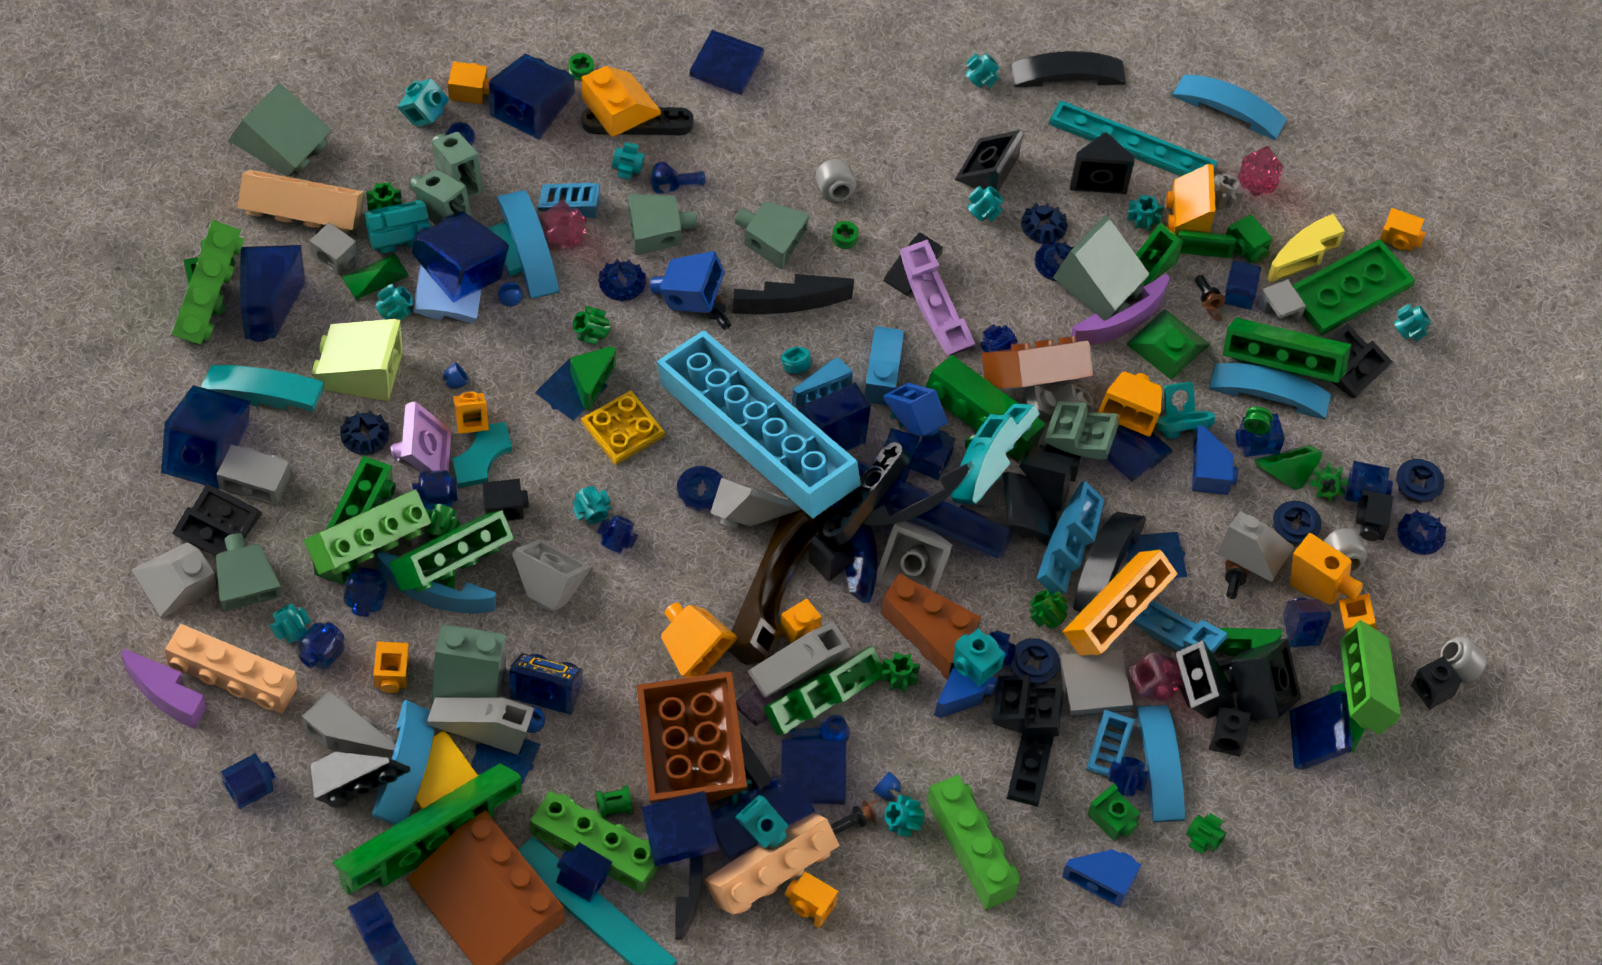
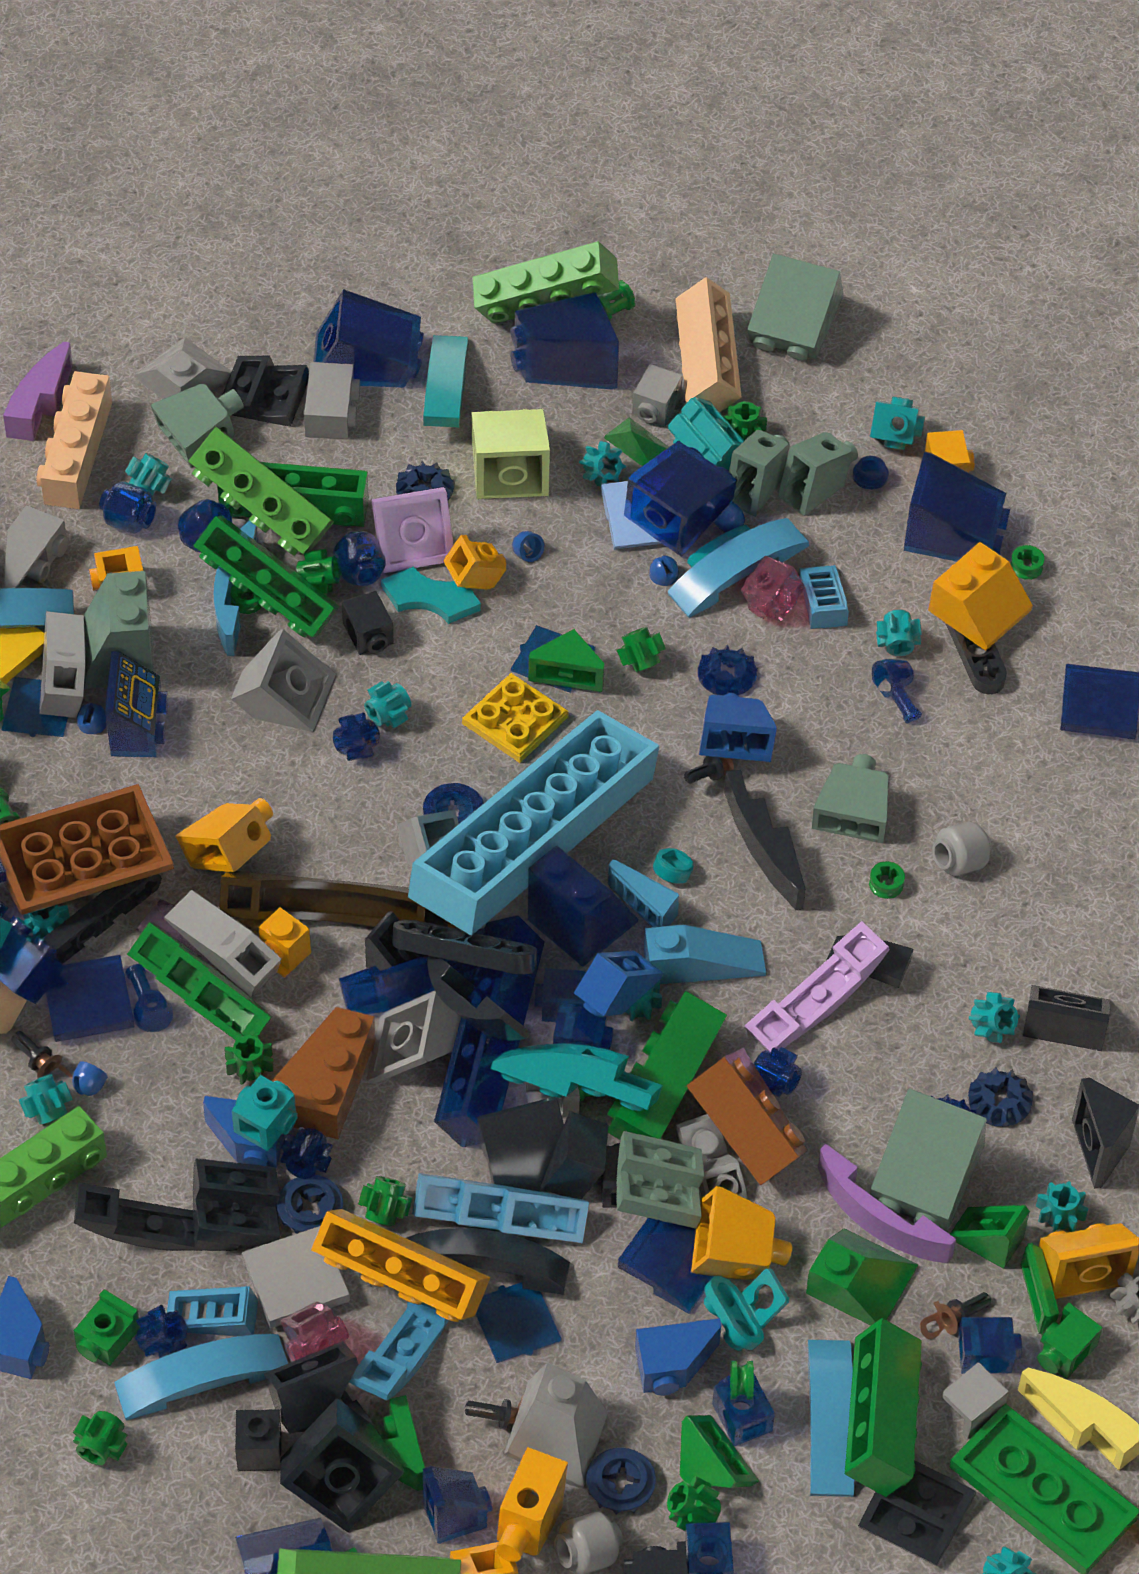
camera: 80 degrees right, 5 degrees down
sand green torso [628,194,697,255] -> none

